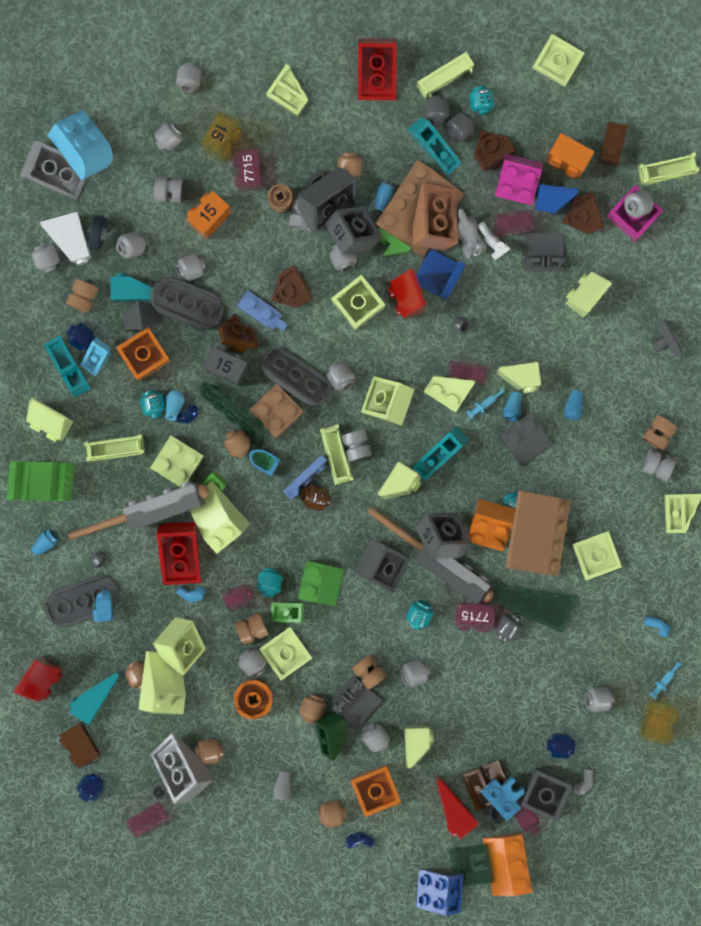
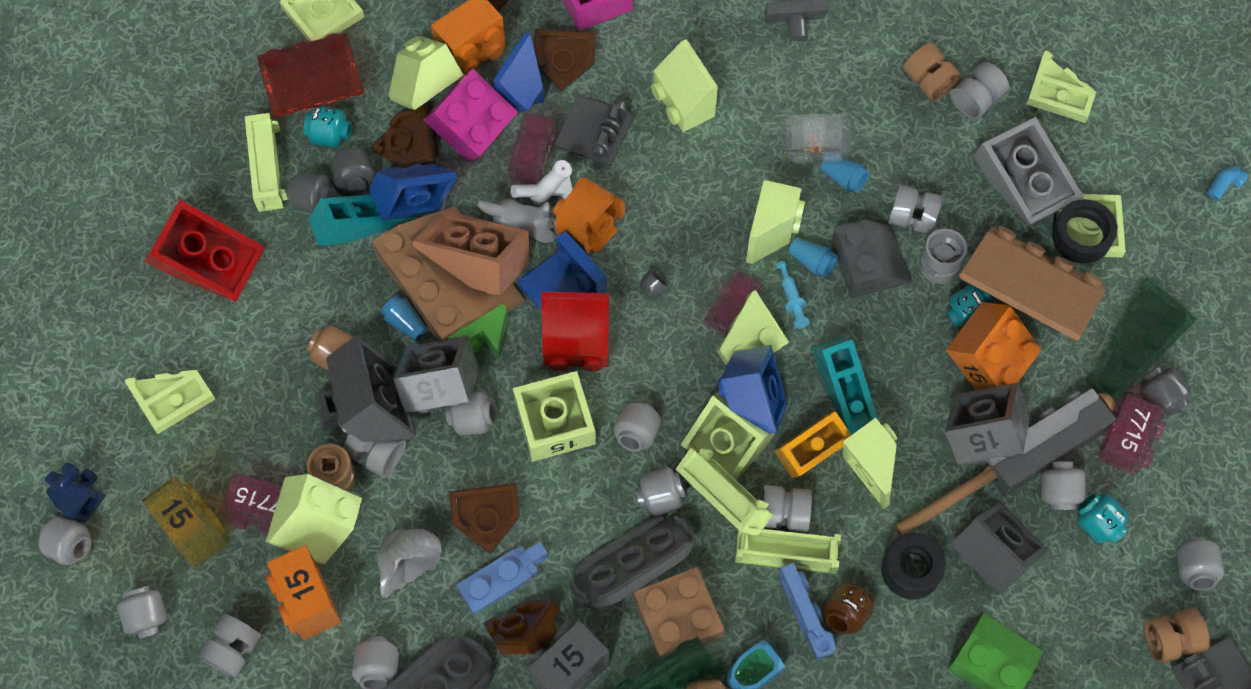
camera: 65 degrees left, 20 degrees down
none -> dark blue piece [45,463,106,523]
none -> clear red slope [257,32,364,118]
none -> yellowish green slope [266,474,362,564]
none -> blue slope [369,164,457,221]
none -> light grey hair [378,529,442,599]
none -> yellowish green slope [388,36,463,110]
none -> orange brick [553,177,625,254]
none -> light grey head [613,402,661,452]
none -> yellowish green container [676,448,774,536]
none -> blue slope [719,345,788,434]
none -> light orange brick [773,411,851,478]
none -> clear slope [779,114,850,163]
none -> black tyre [881,533,946,600]
none -> light grey wheel [888,184,943,235]
none -> light grey wheel [919,228,967,284]
none -> light grey slope [973,117,1084,226]
none -> light grey head [1041,461,1086,510]
none -> black tyre [1052,199,1118,264]

